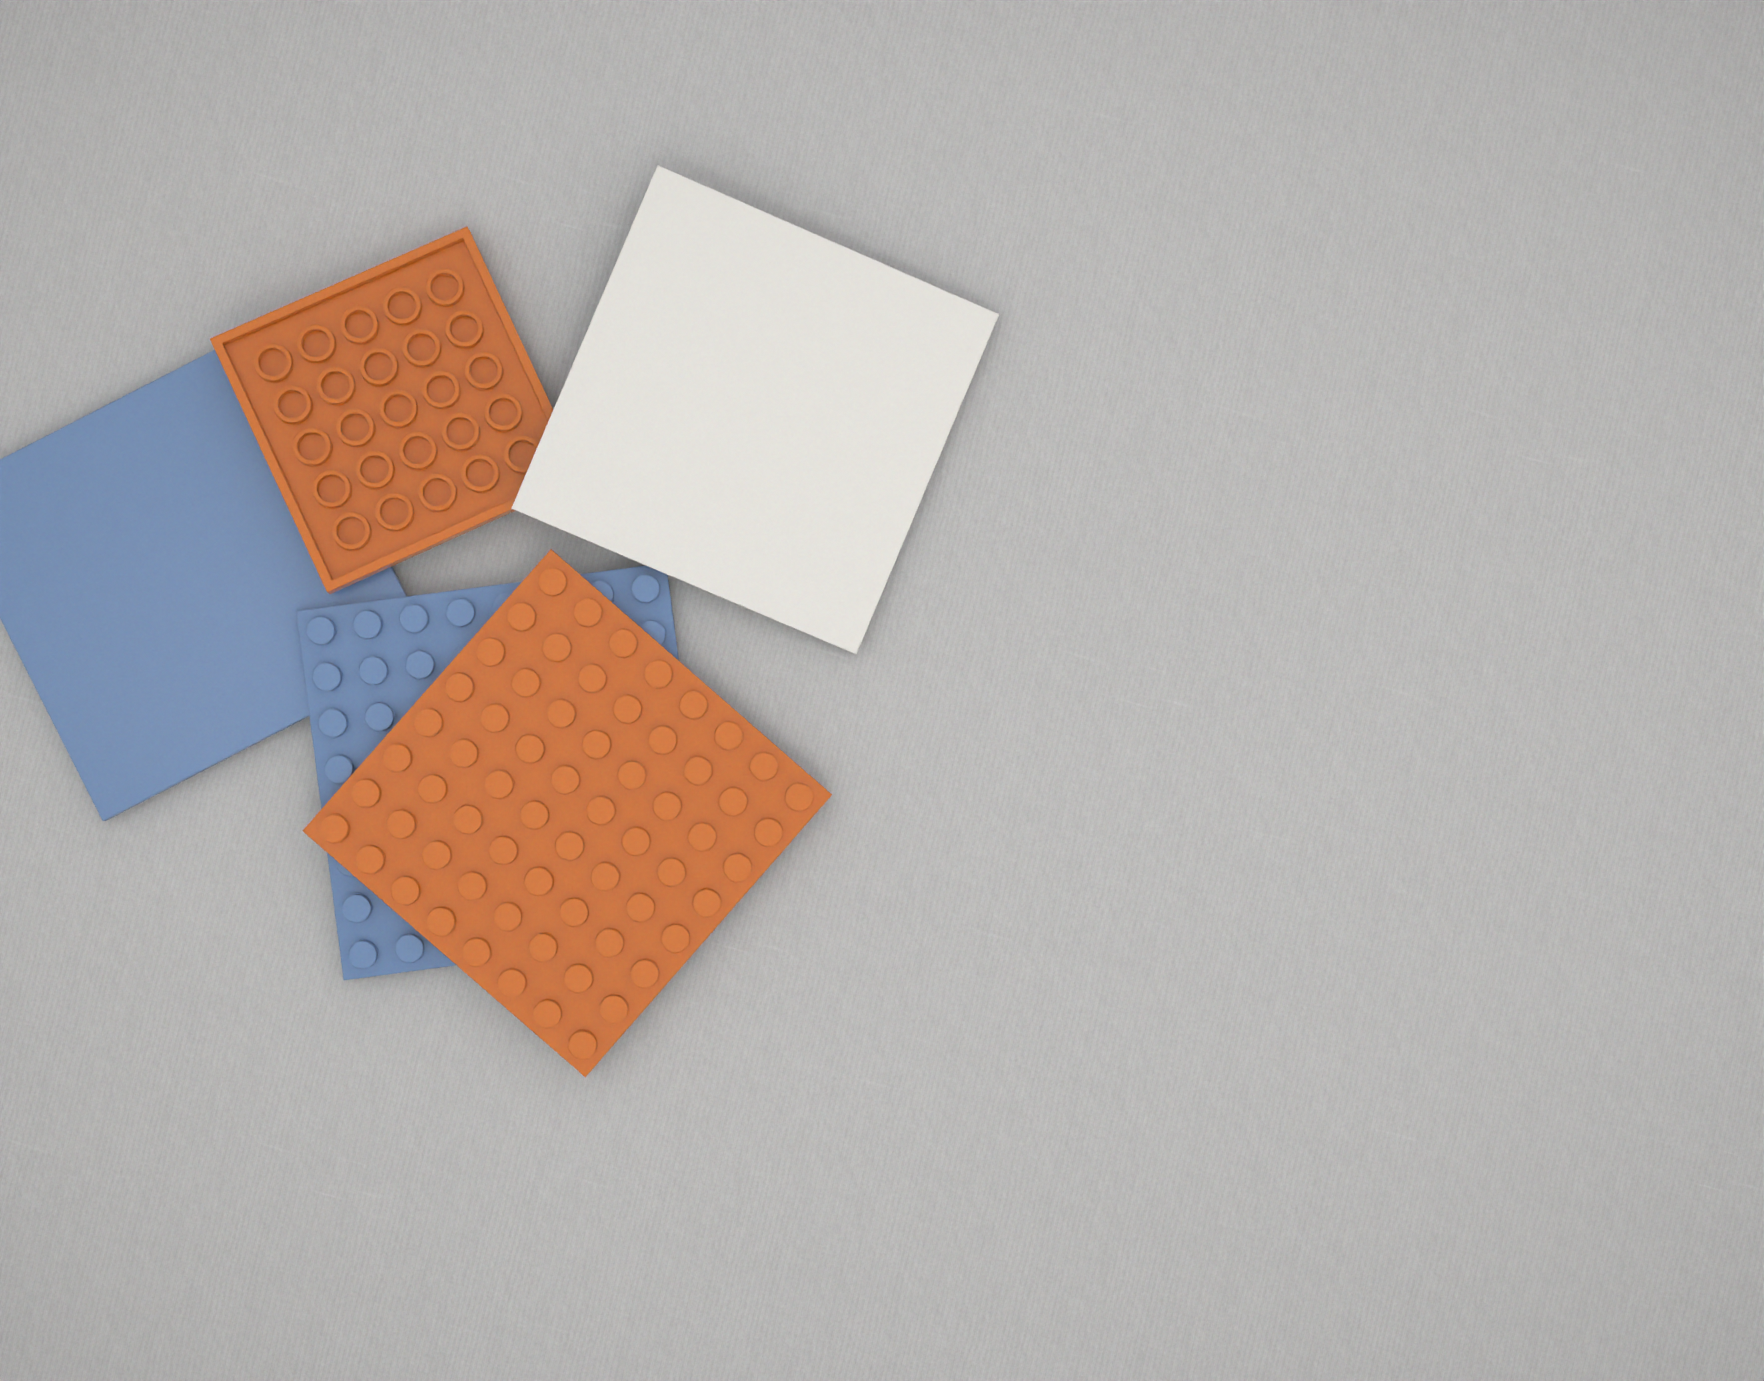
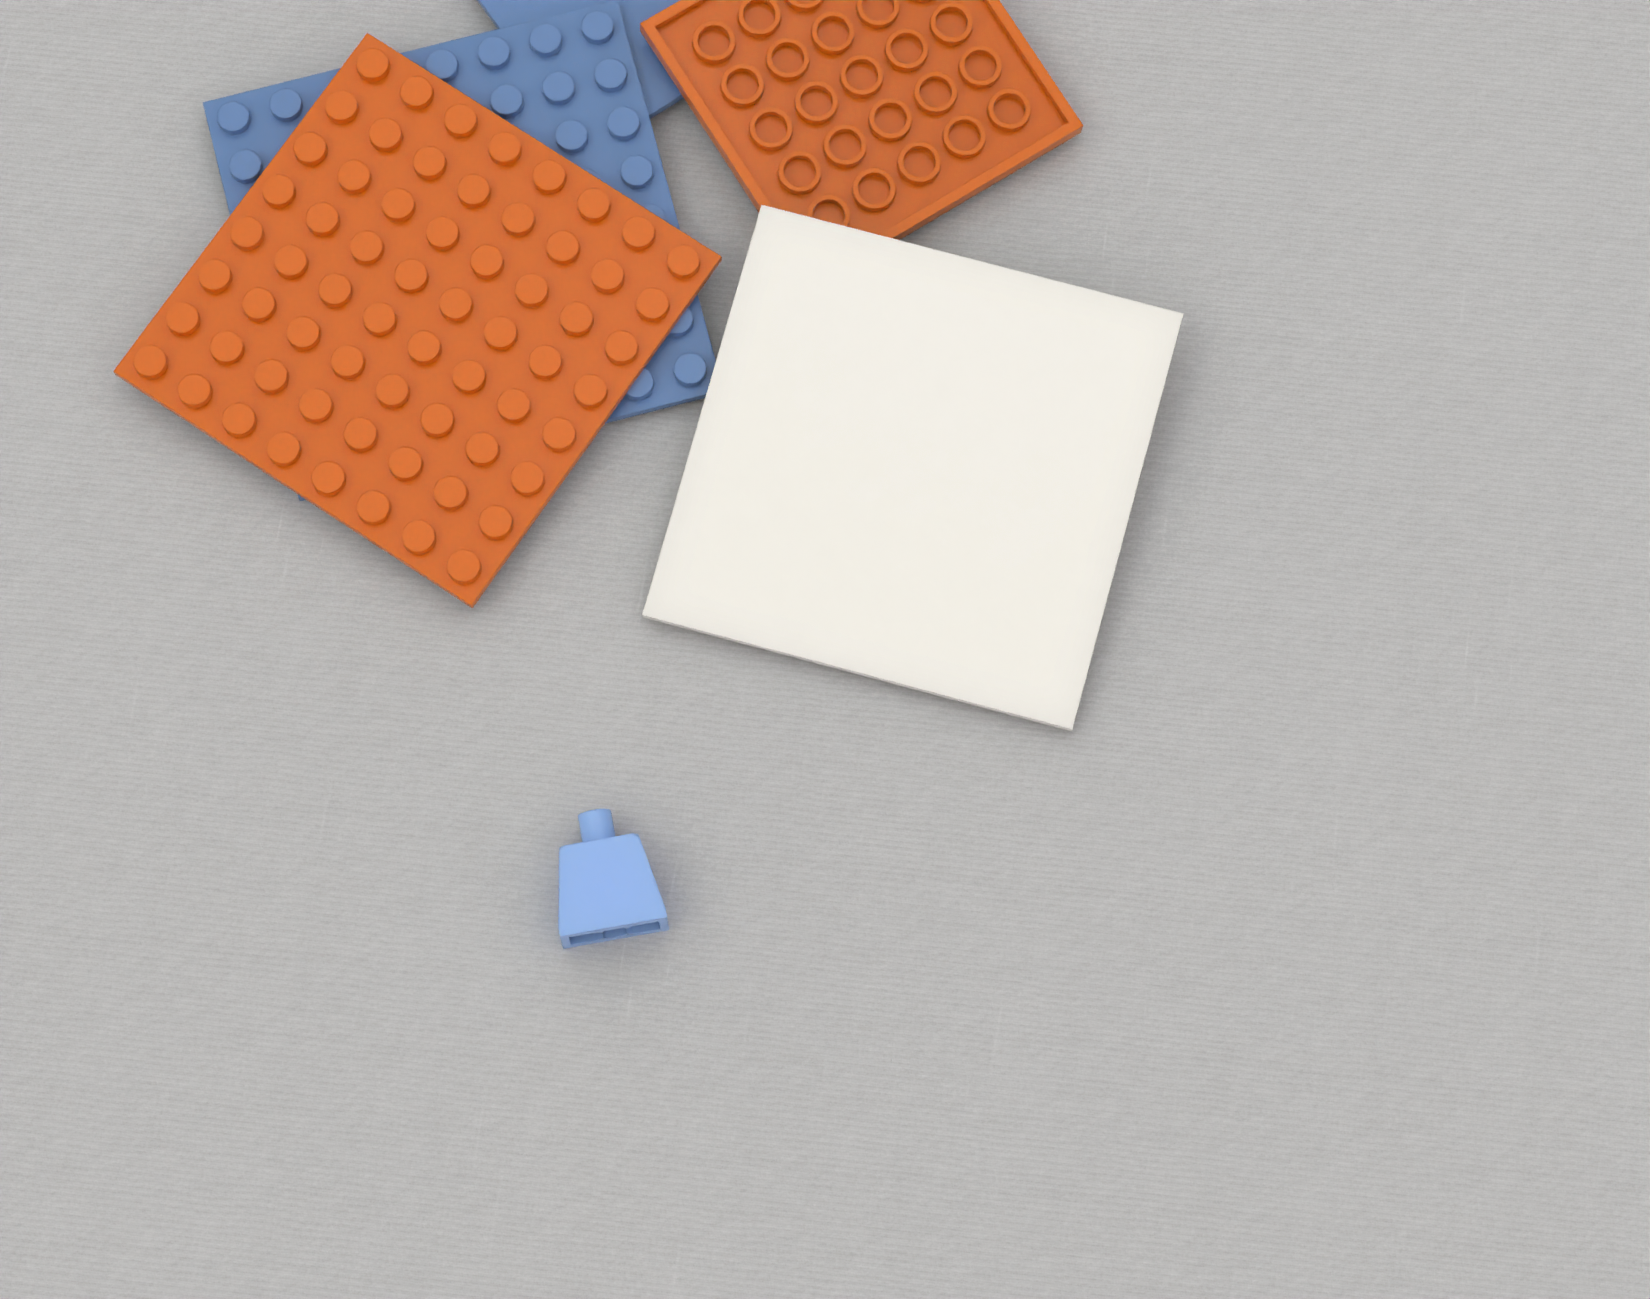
camera: 80 degrees right, 15 degrees down
none -> light blue torso [558,809,669,949]

